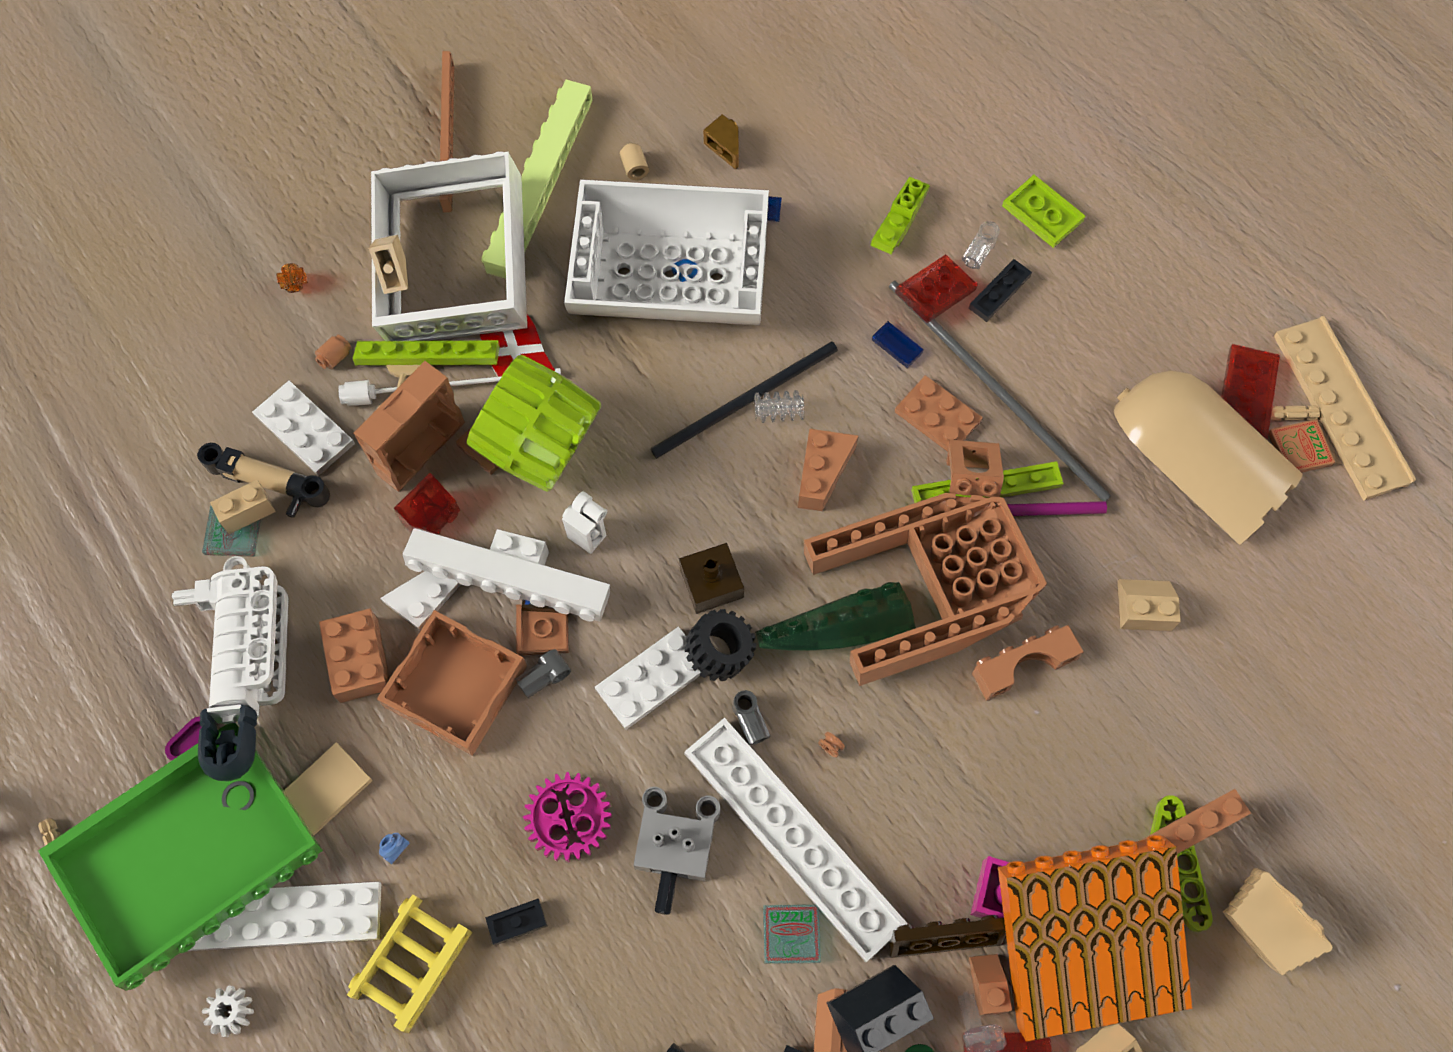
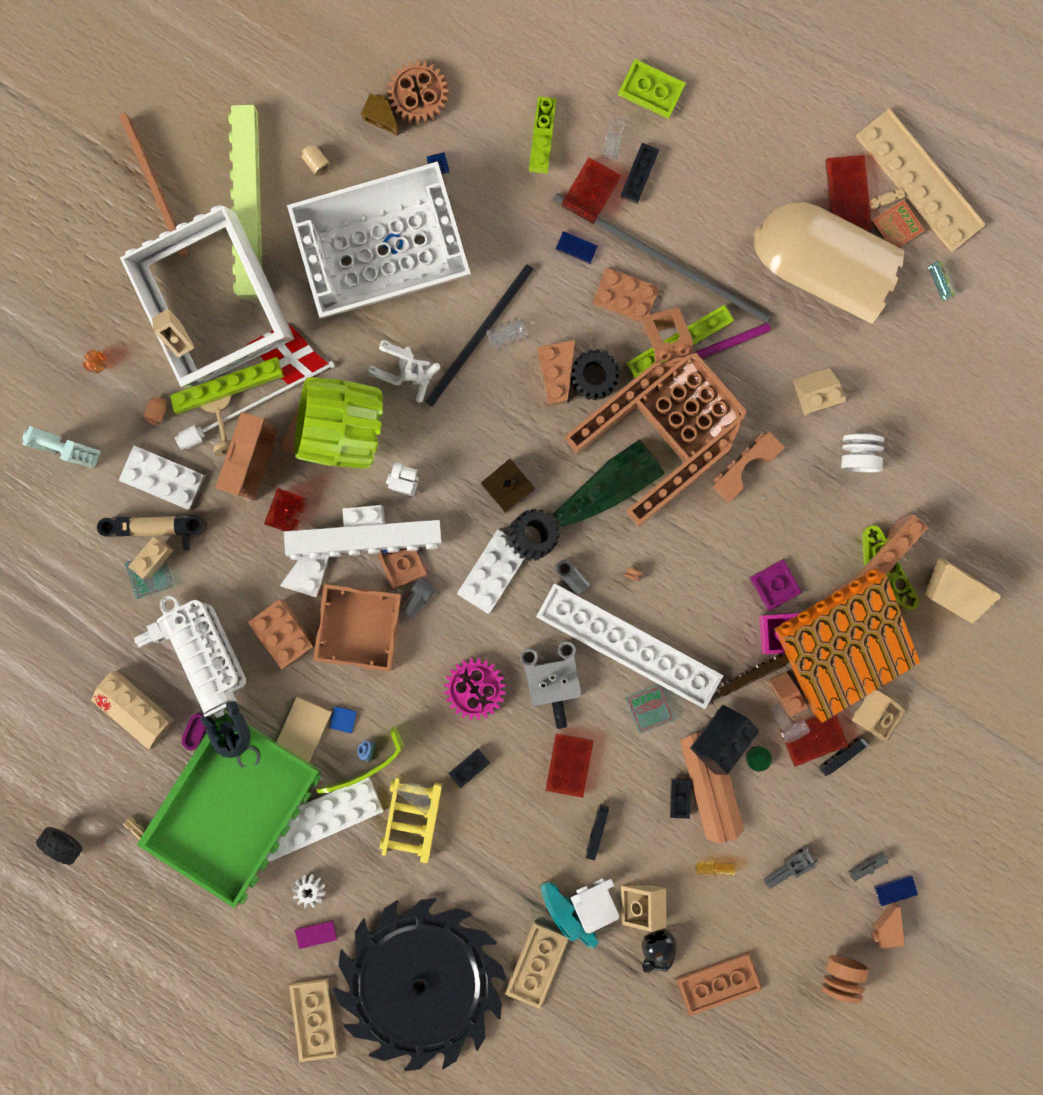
camera: 20 degrees left, 20 degrees up
none -> light aqua fence [22,426,101,469]
none -> tan slope [91,671,175,750]
none -> blue piece [292,705,357,734]
none -> lime piece [316,726,404,793]
none -> white piece [367,340,440,403]
none -> nougat gear [387,60,449,124]
none -> clear plate [395,783,430,815]
none -> clear red plate [545,733,594,798]
none -> black tyre [571,349,620,401]
none -> magenta tile [749,559,802,611]
none -> white wheel [841,433,885,473]
none -> clear light blue slope [929,261,955,301]

